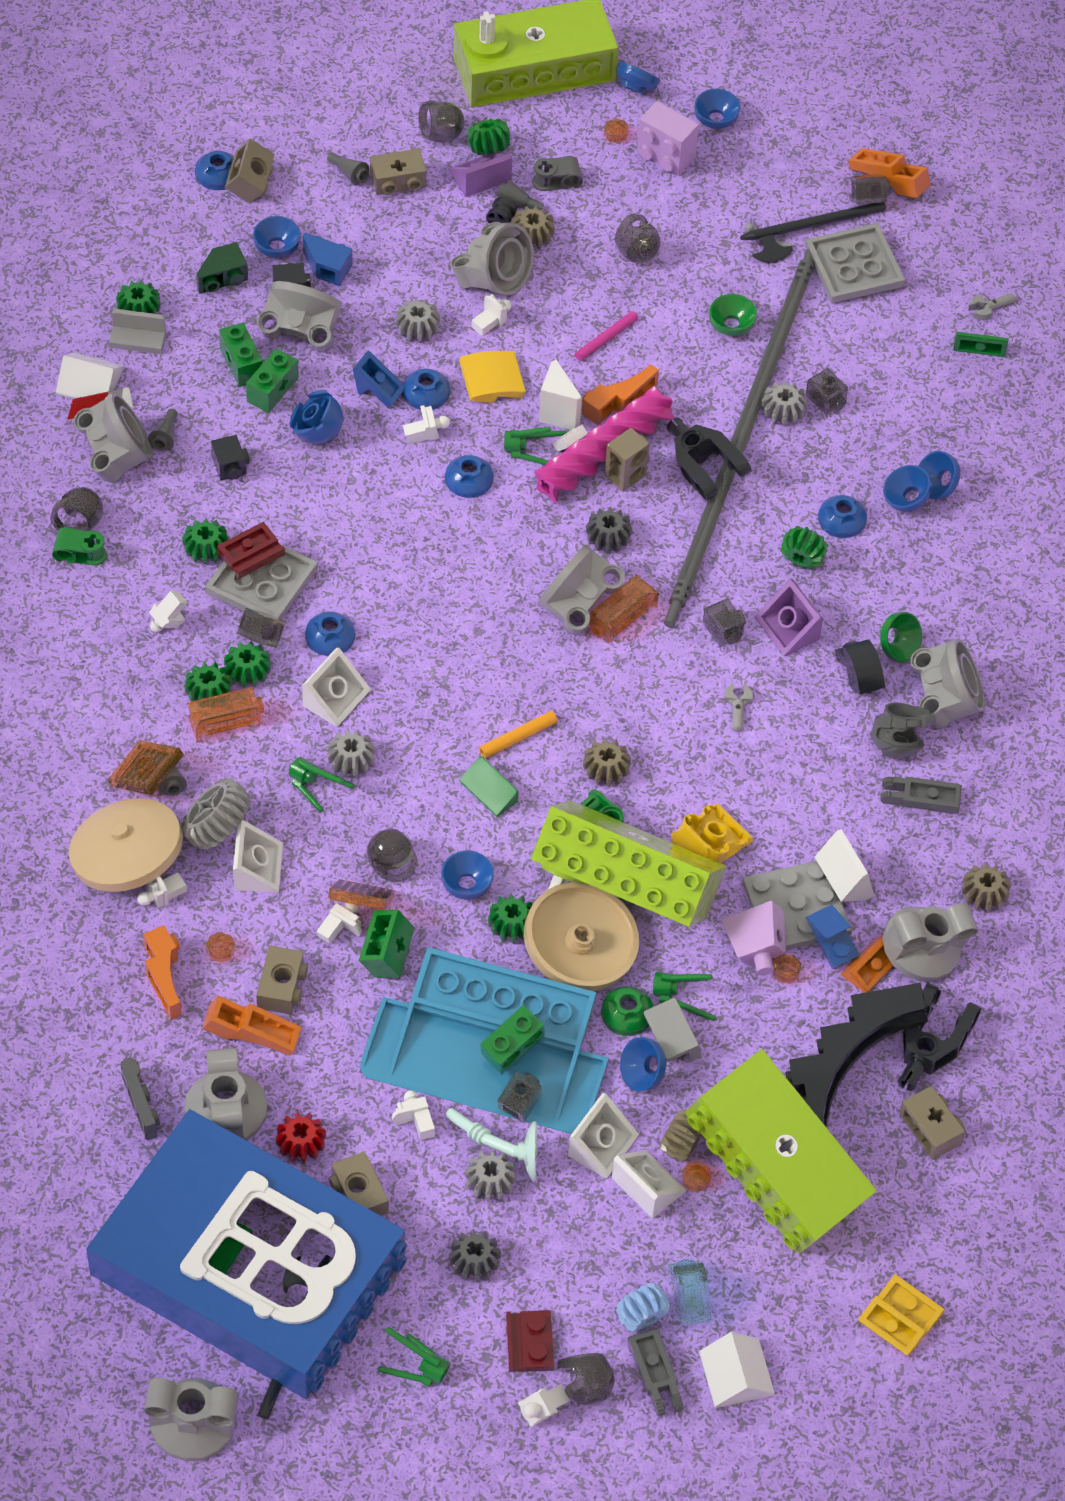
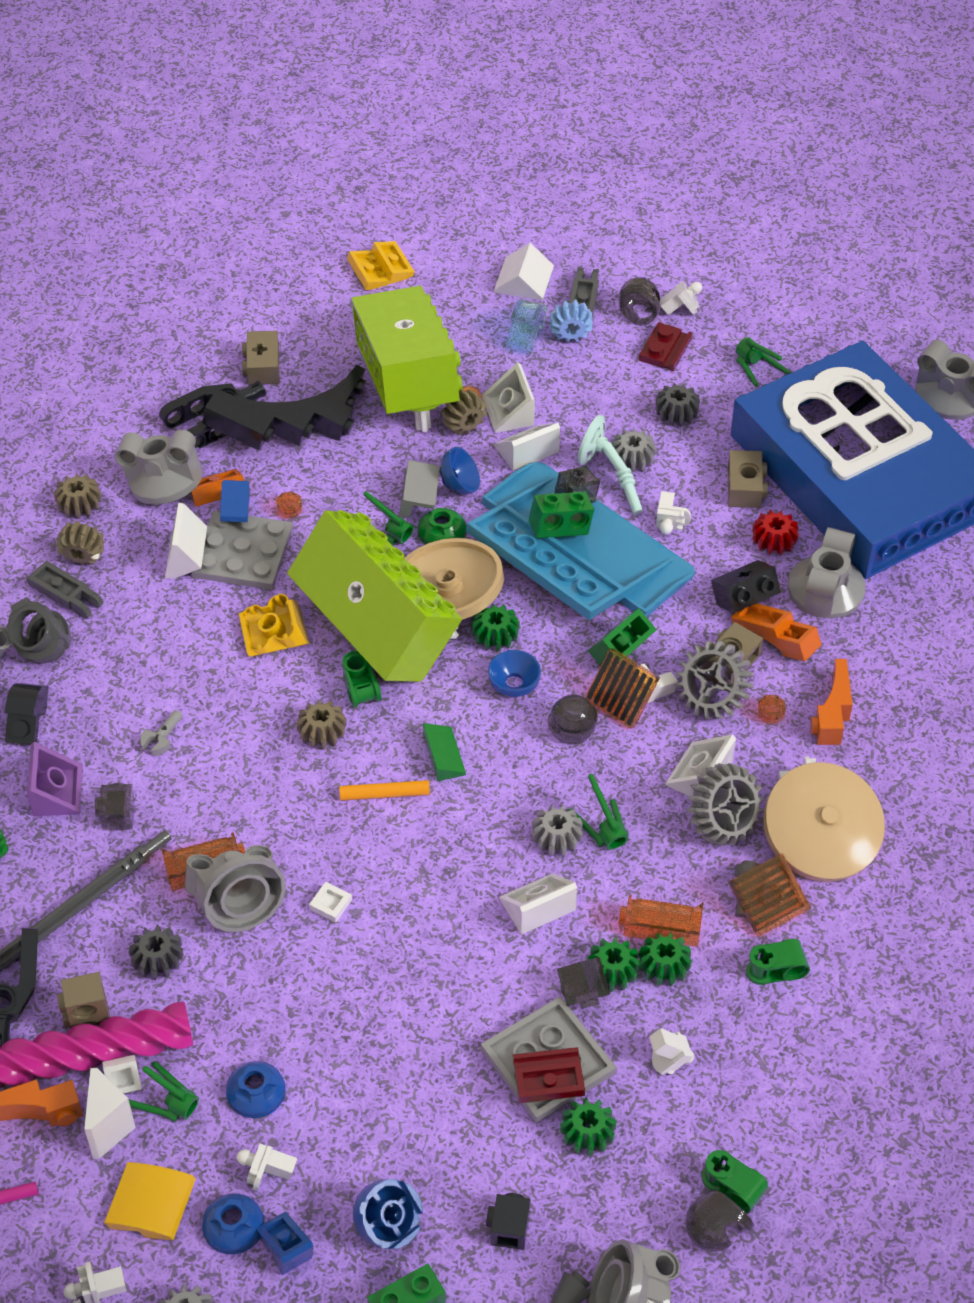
camera: 150 degrees left, 5 degrees down
dark grey hinge [120,1057,160,1140] -> none
blue piece [305,611,355,656] -> none
lavender torso [722,900,786,975] -> none
none -> dark tan gear [56,521,105,565]
none -> white tile [309,882,352,923]
none -> light grey gear [675,641,754,719]
none -> black brick [711,560,781,613]
none -> green piece [746,939,810,985]

